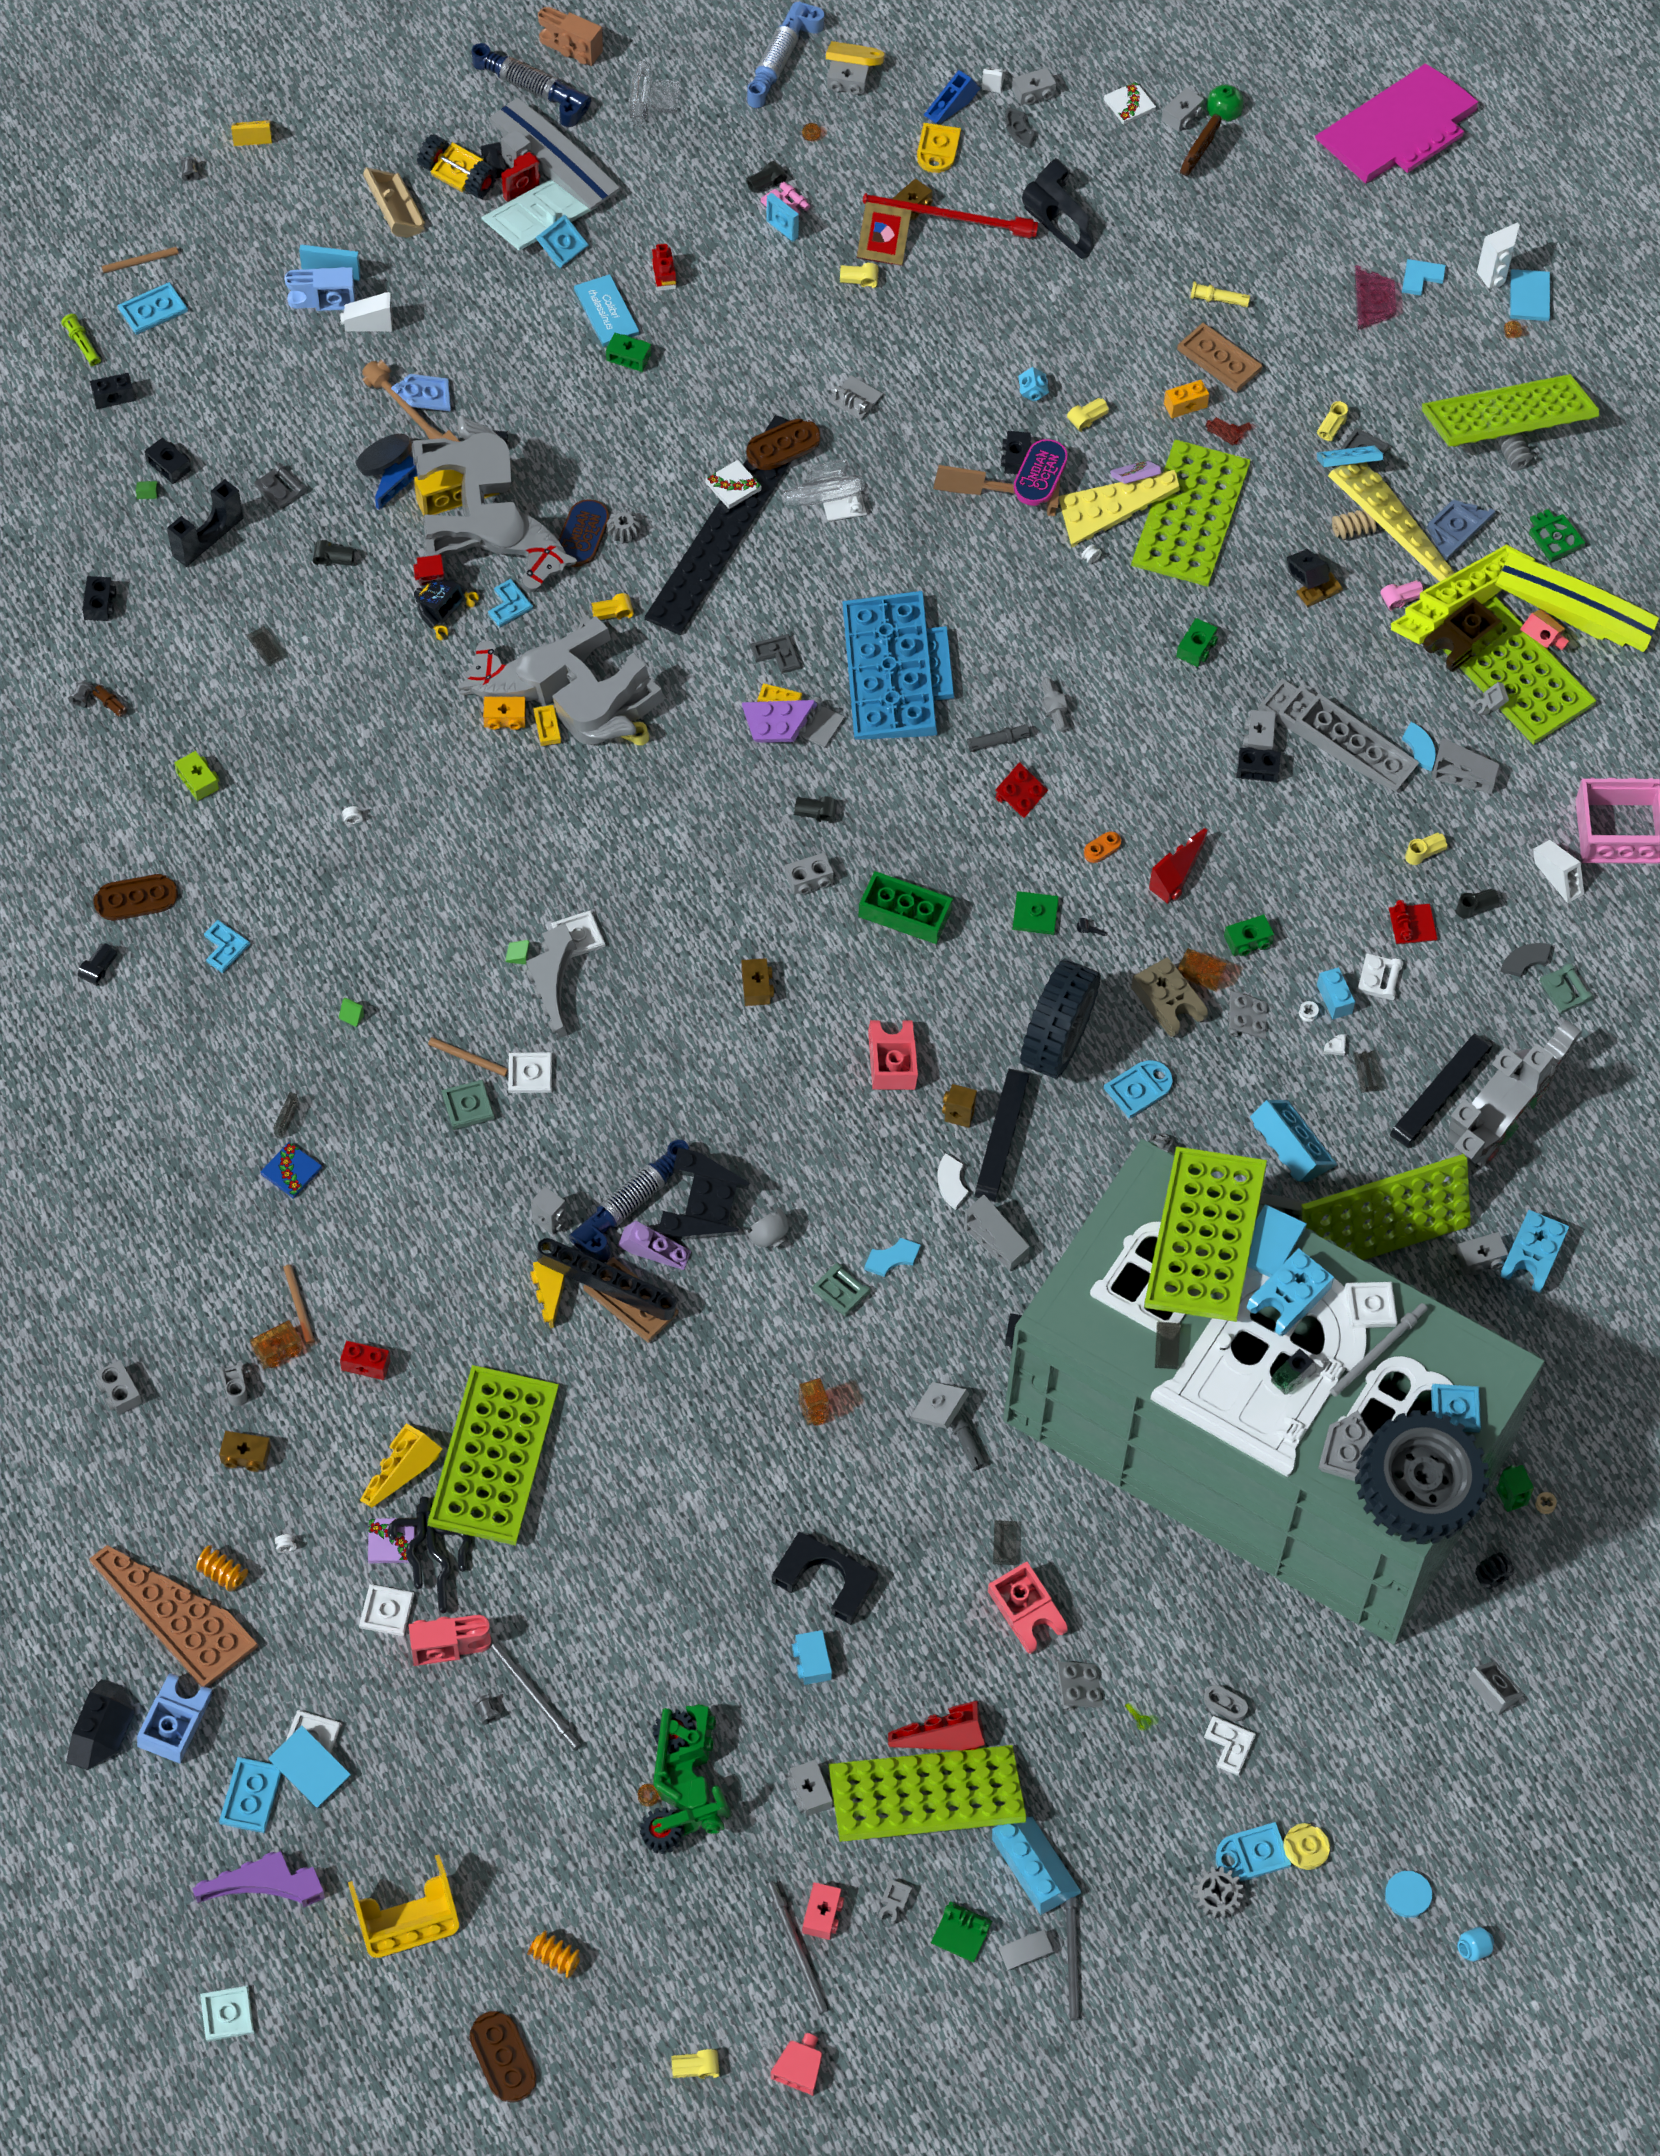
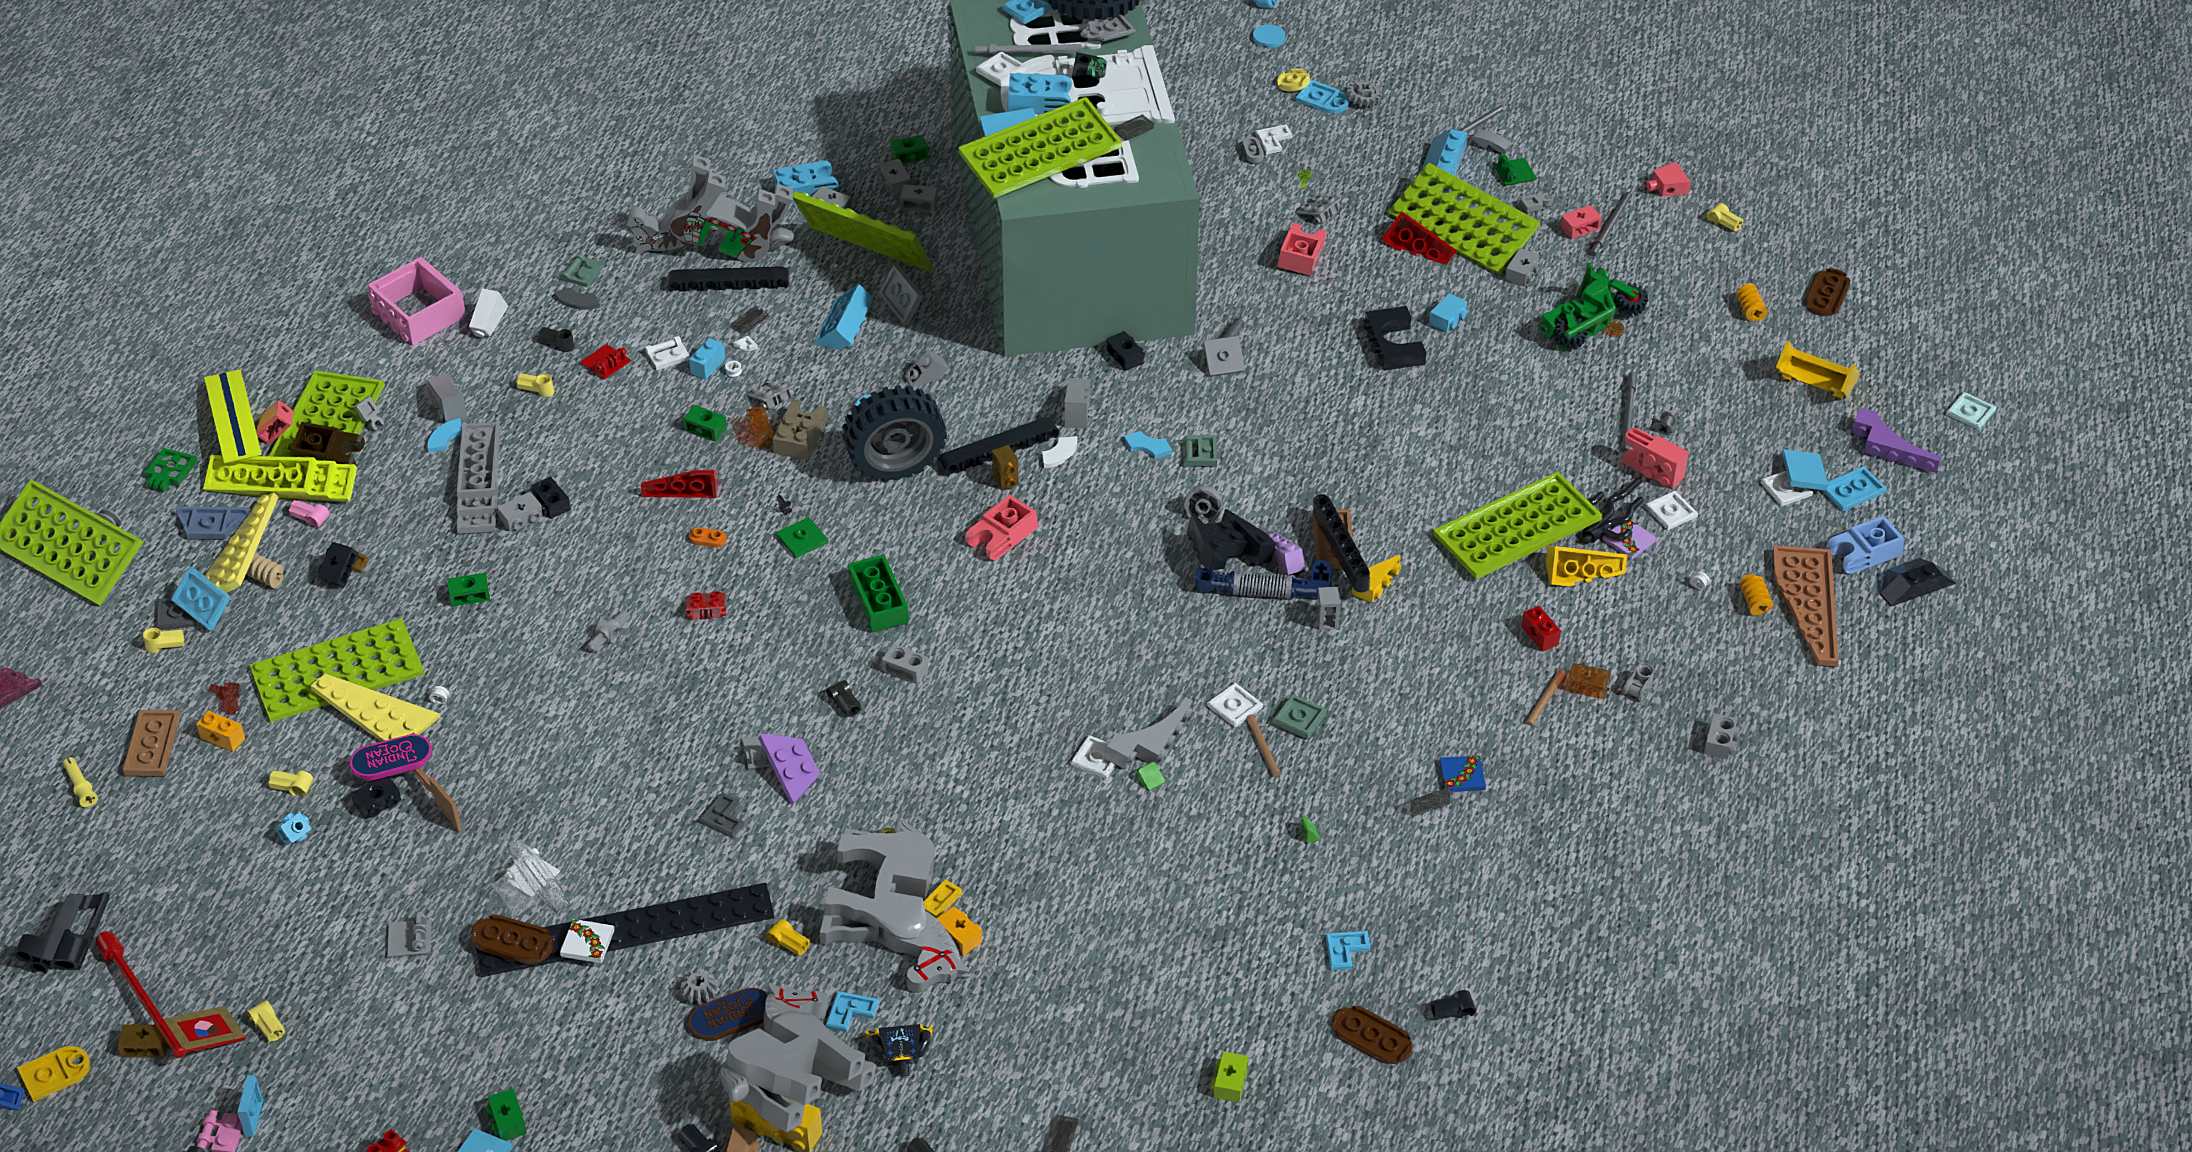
camera: 130 degrees left, 15 degrees down
pearl gold brick [219,1431,271,1472] -> none
white bush [342,806,363,825] -> none
red brick [413,555,444,586] -> none
pearl gold brick [741,958,774,1006] -> none
yellow plate [757,683,802,702] -> none
clear orange brick [798,1378,829,1426] -> none
dark azure slope [842,591,954,740] -> none
dark grey pin [967,724,1030,752] -> none
clear smoke tile [993,1520,1017,1565] -> none
lavender tile [1110,460,1161,484] -> none

